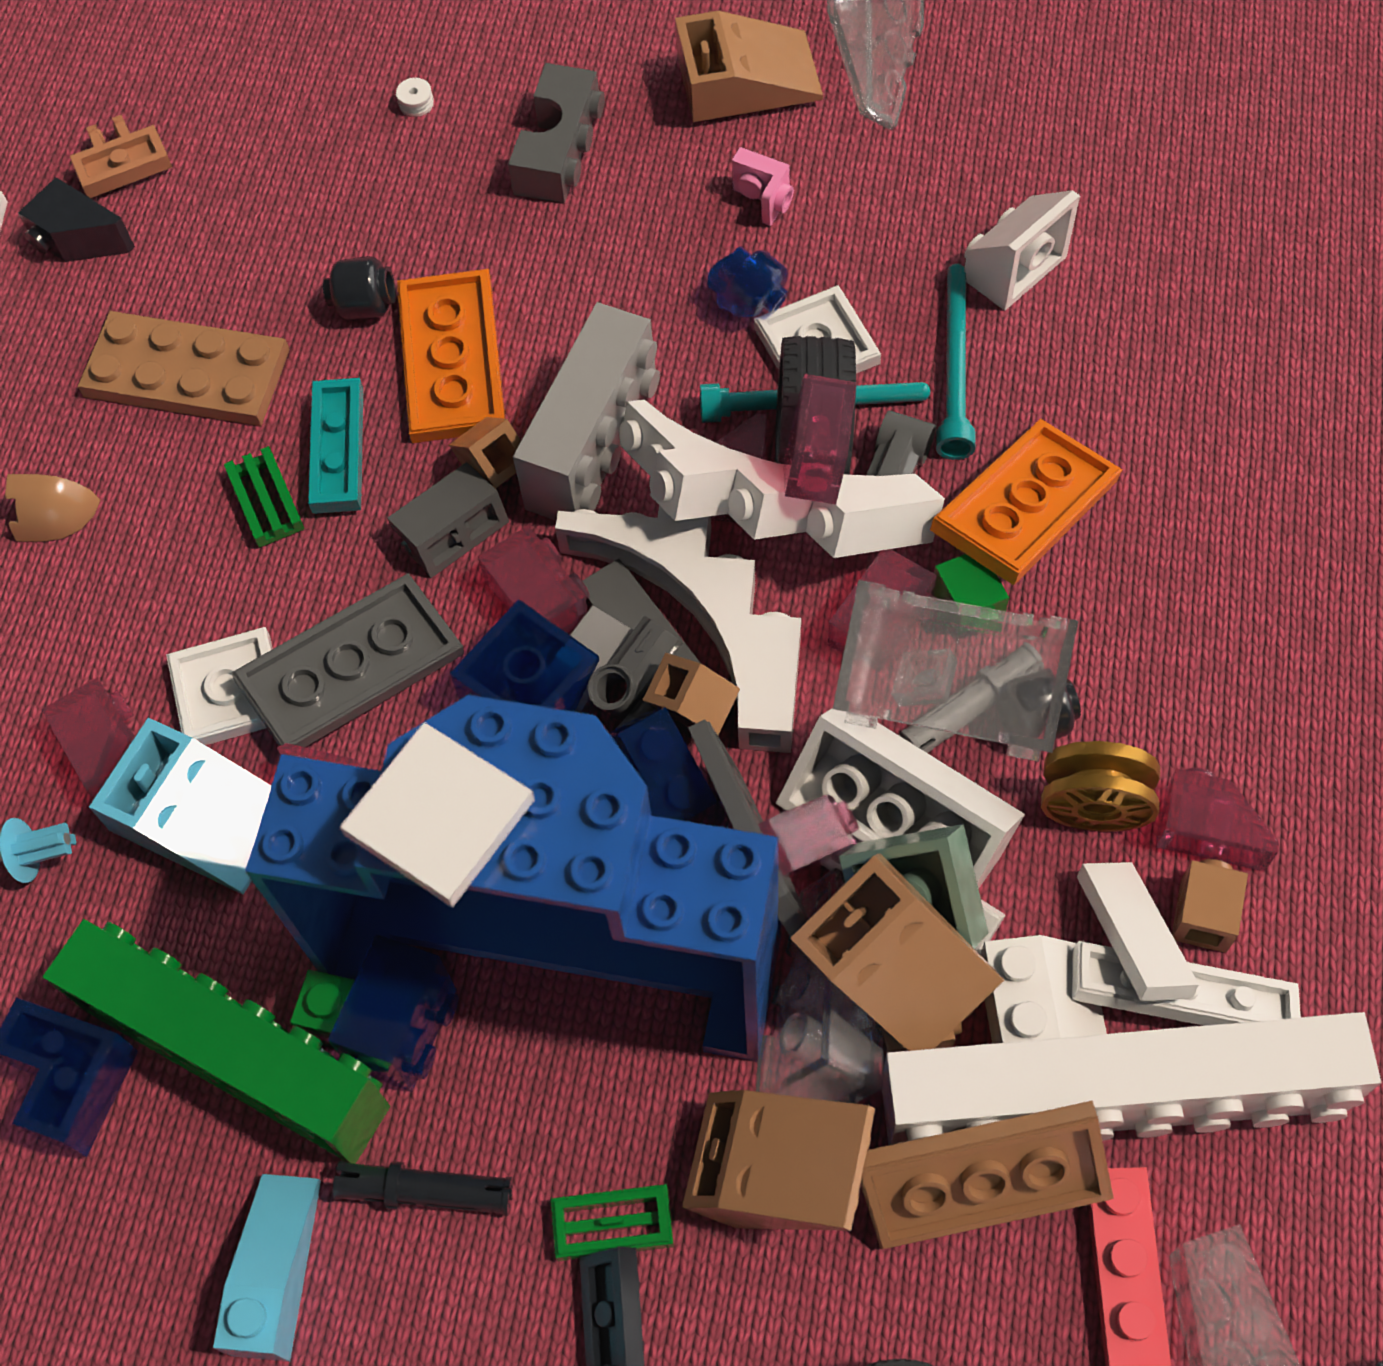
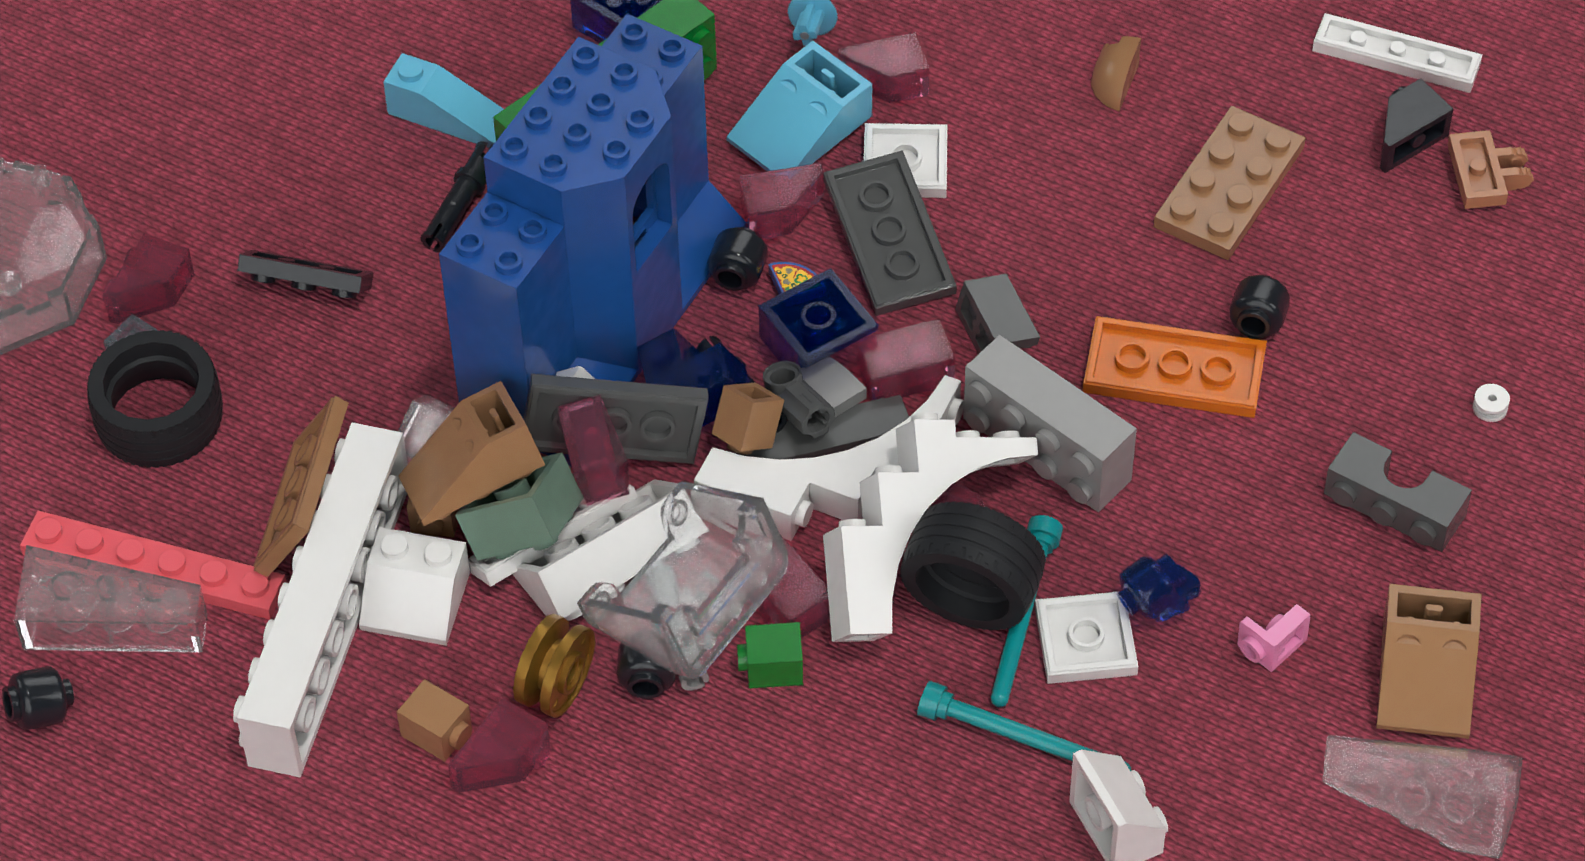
camera: 105 degrees right, 10 degrees down
green tile [224,446,305,548] -> none
teal plate [308,378,364,514] -> none
white tile [340,722,535,907] -> none
medium nougat brick [449,417,521,489] -> none
green tile [551,1184,674,1261] -> none
medium nougat slope [682,1090,875,1231] -> none
clear pink slope [783,374,856,505] -> none
dark grey piece [866,410,936,476] -> none
orange tile [930,419,1122,585] -> none
white tile [1072,941,1301,1026] -> none
white tile [1077,862,1199,1001] -> none

